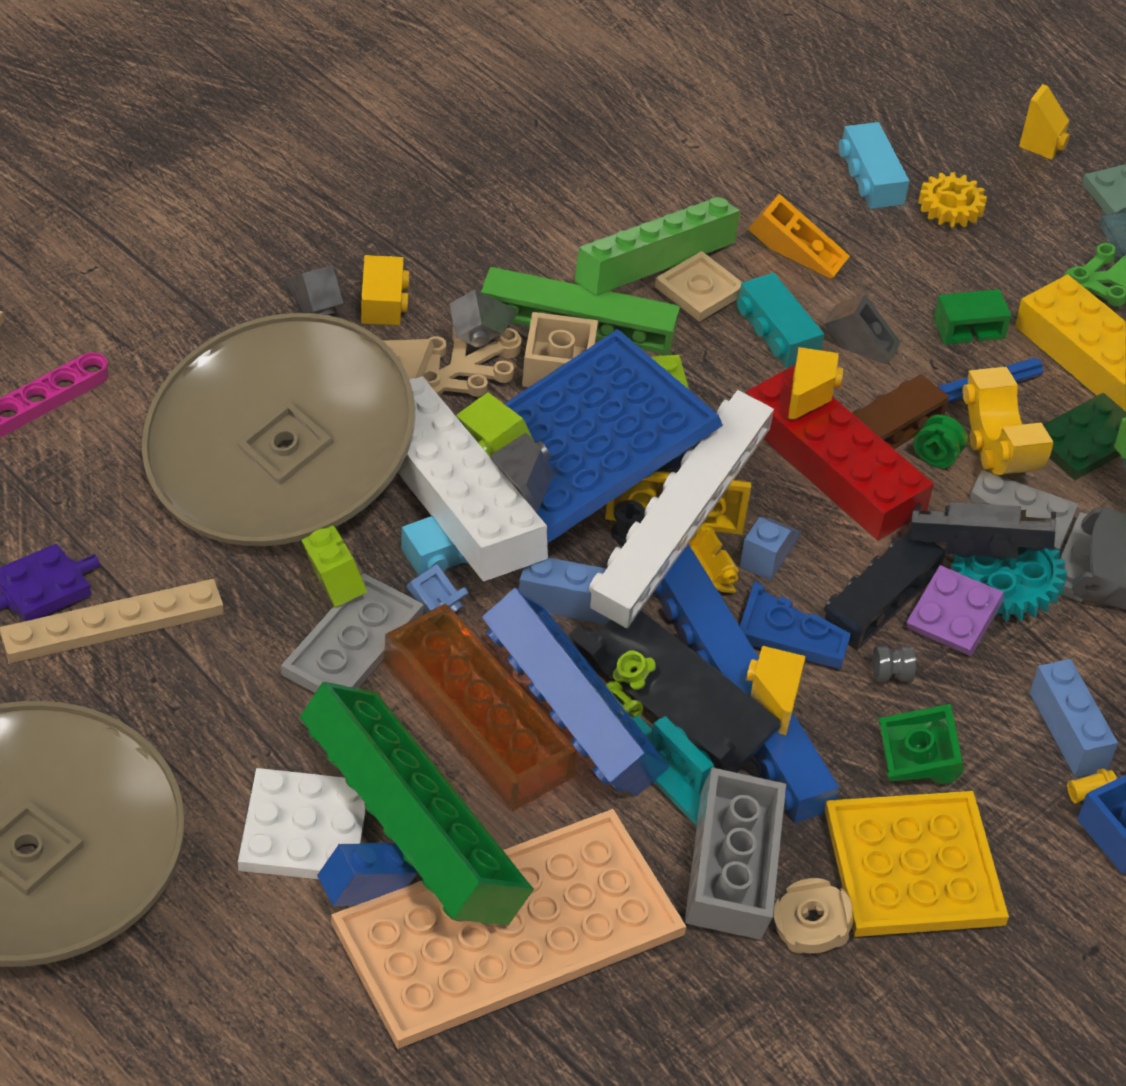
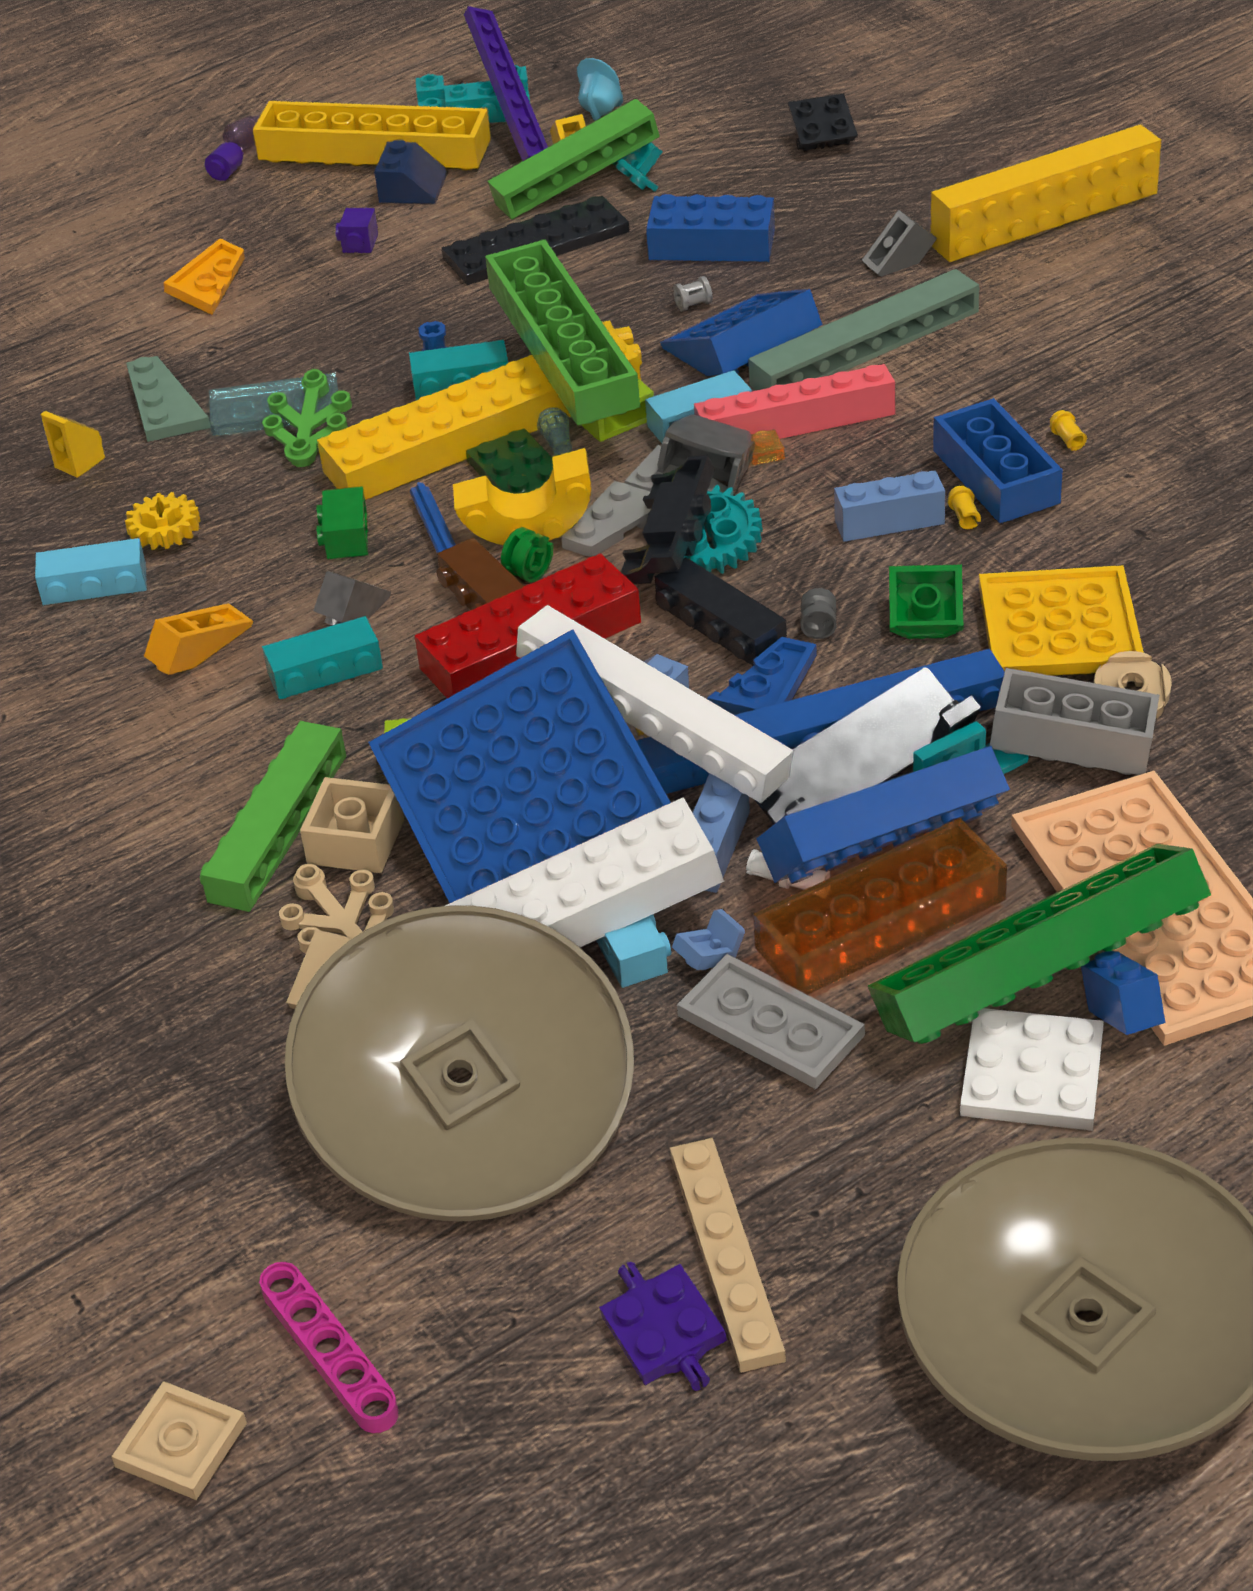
camera: 75 degrees left, 5 degrees down
flat silver slope [285,265,343,315] -> none
lime piece [301,525,367,607] -> none
yellow brick [361,255,409,325] -> none
flat silver slope [449,290,516,347] -> none
lime piece [456,392,534,460] -> none
flat silver slope [491,433,553,512] -> none
bright green brick [574,197,740,295] -> none
lime plate [613,650,656,690] -> none
tan plate [655,251,743,322] -> none
yellow slope [746,646,806,735] -> none
yellow slope [788,347,843,419] -> none
medium lavender plate [906,565,1004,656] -> none

